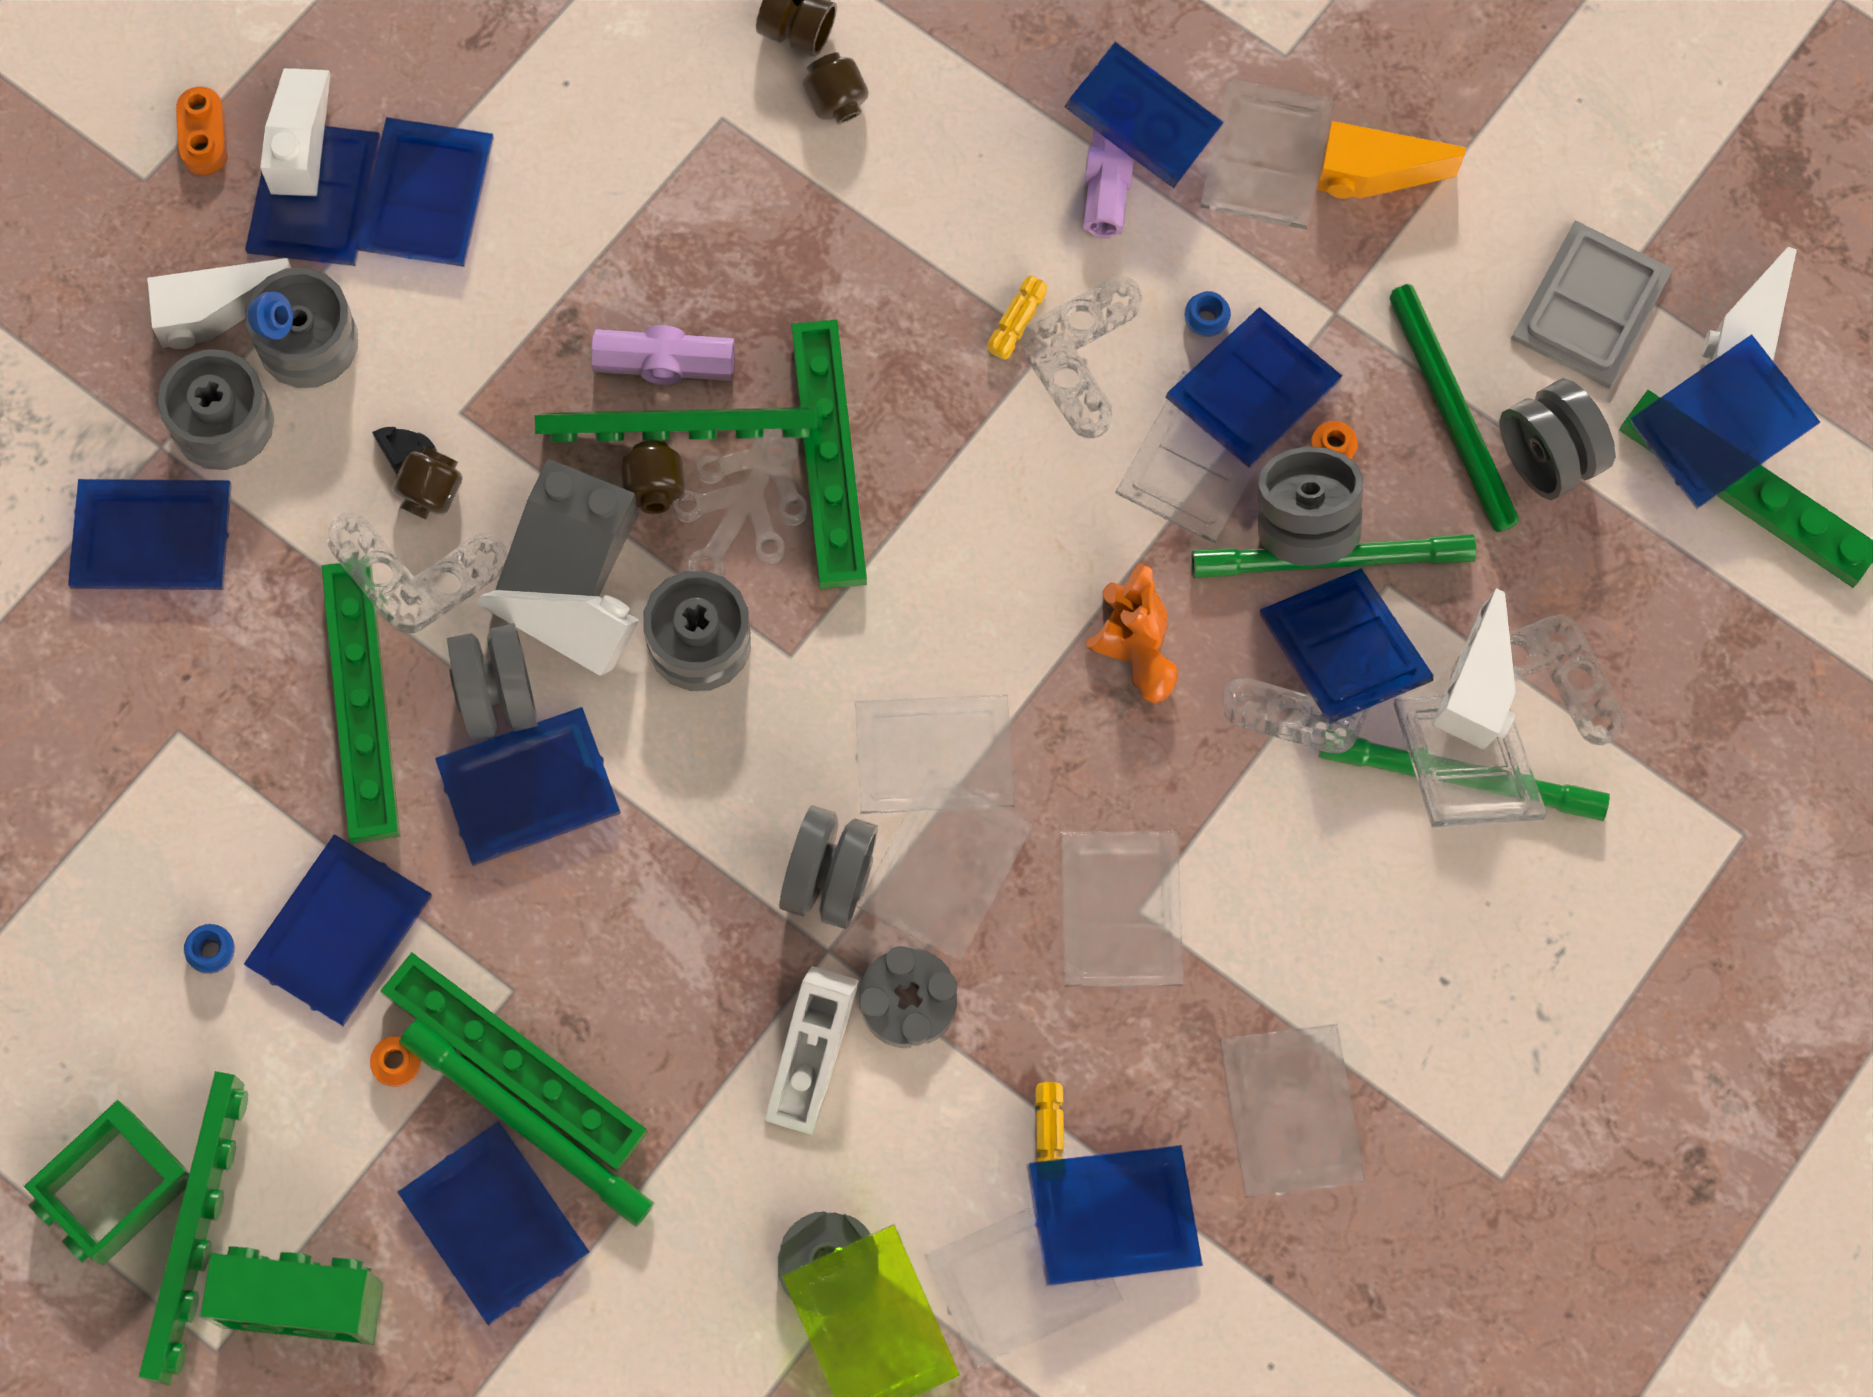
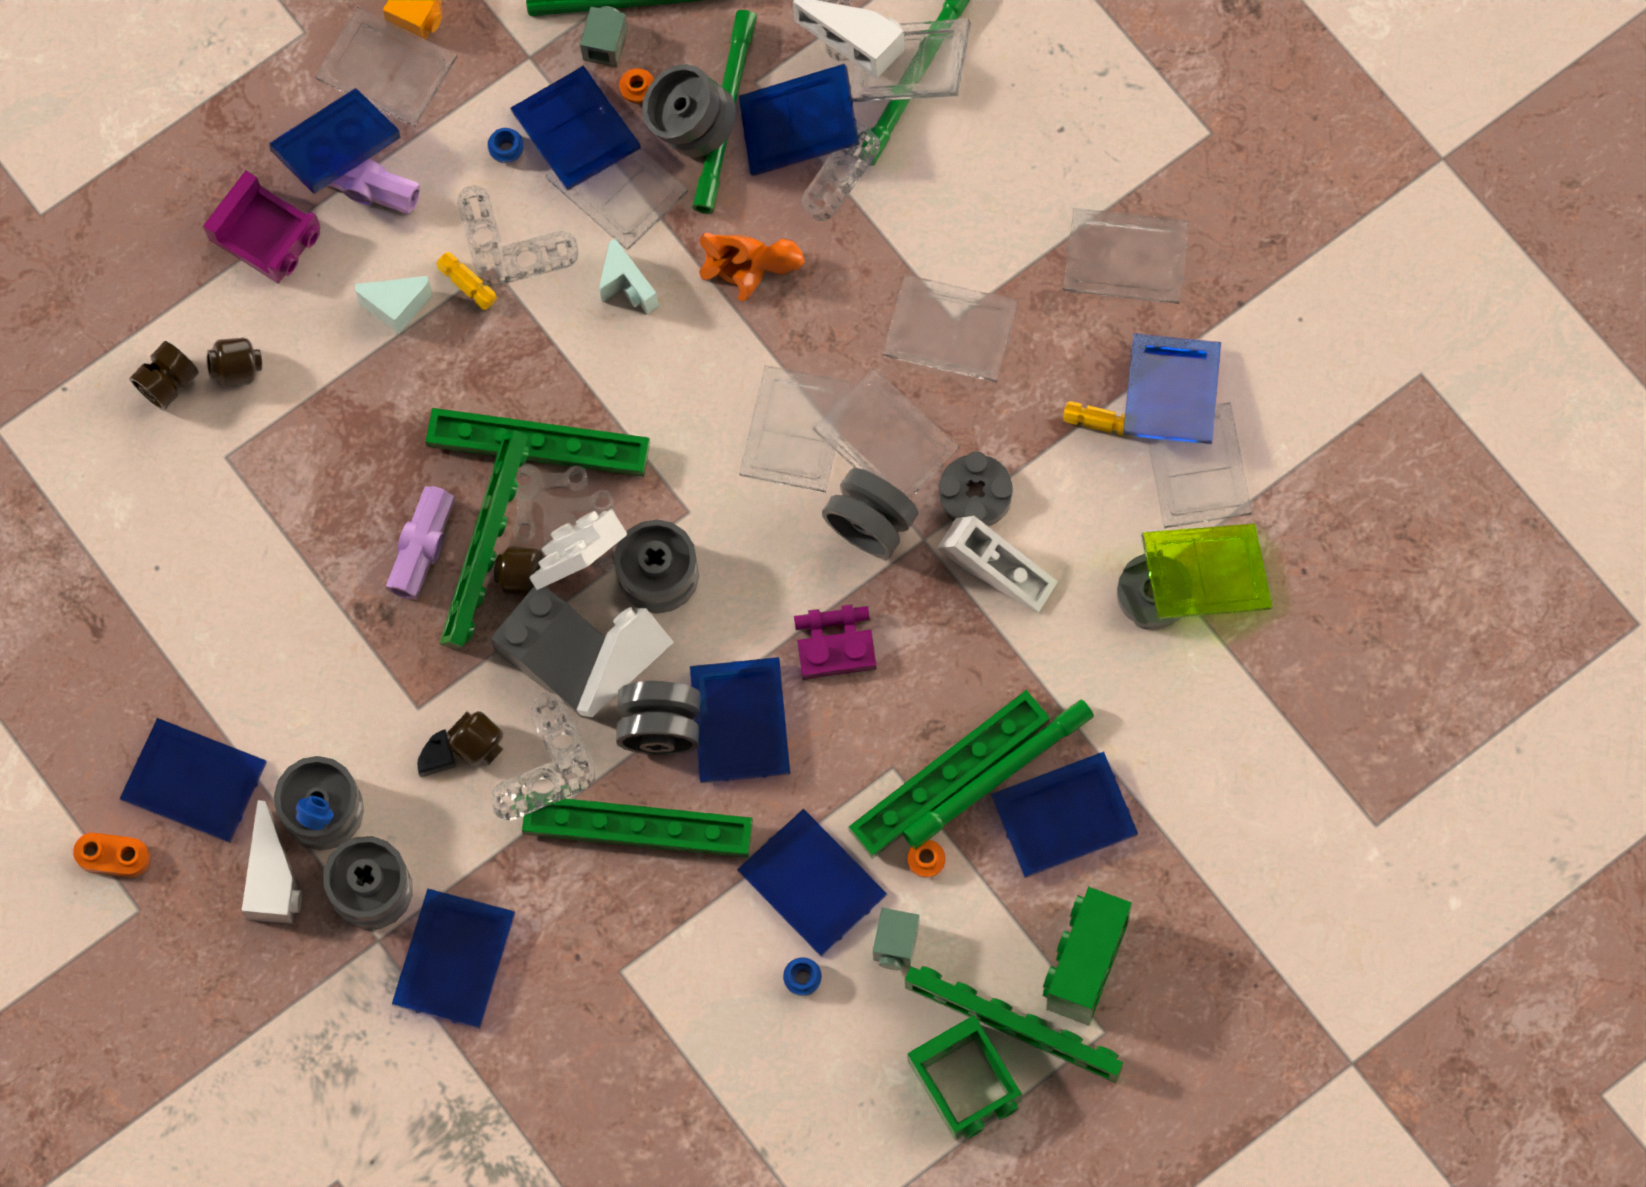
camera: 65 degrees left, 0 degrees up
white slope [260,68,330,196] -> none
clear blue piece [355,117,494,267] -> none
none -> magenta panel [203,170,321,284]
none -> light aqua slope [355,276,432,333]
none -> white plate [529,509,627,590]
none -> sand green brick [580,6,628,67]
none -> light aqua slope [599,238,659,314]
none -> magenta plate [794,604,877,680]
none -> sand green brick [872,907,920,970]

